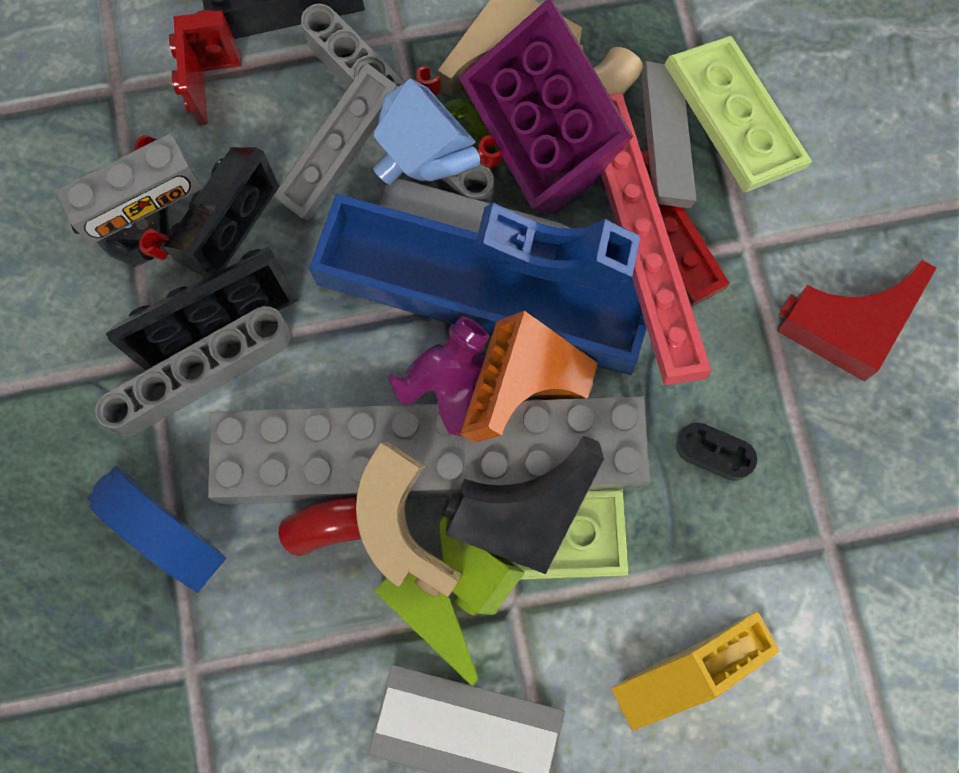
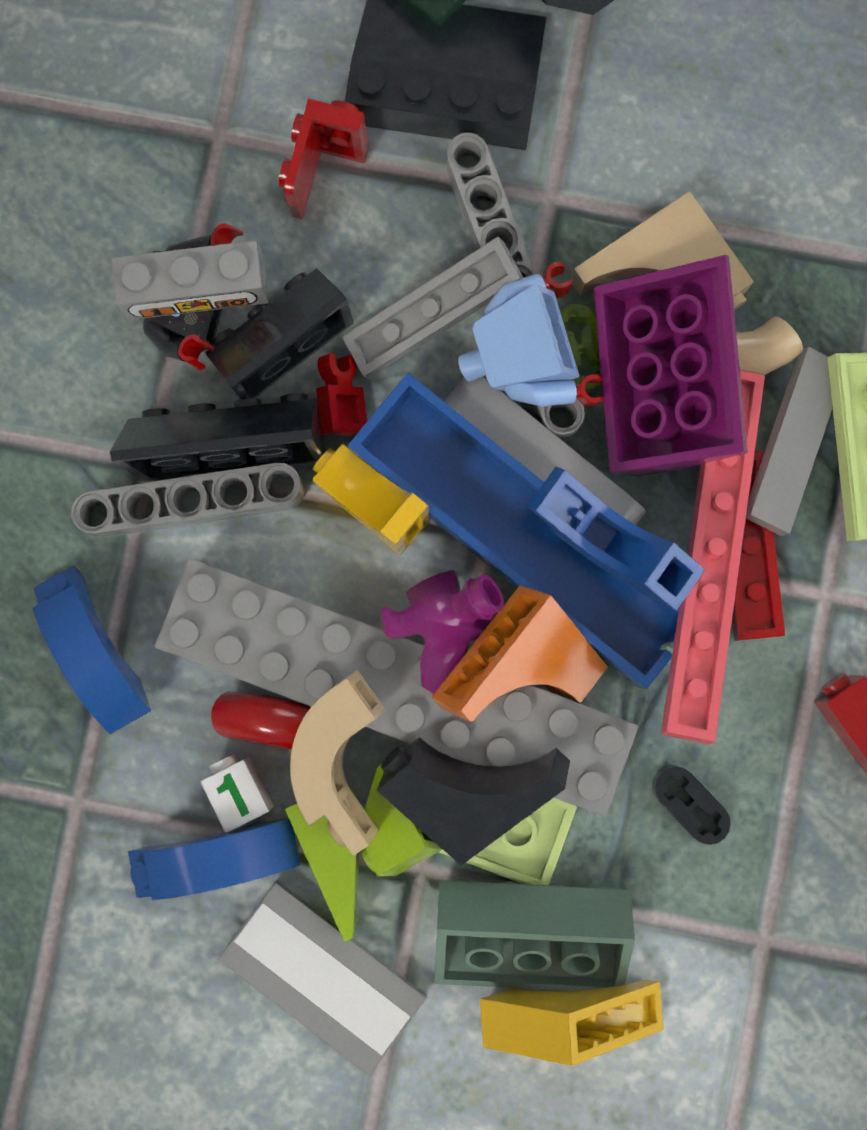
camera: 25 degrees right, 10 degrees up
none -> blue arch [128,818,301,900]
none -> white brick [200,754,275,833]
none -> yellow arch [312,444,430,556]
none -> red plate [316,353,367,436]
none -> sand green slope [434,879,635,991]

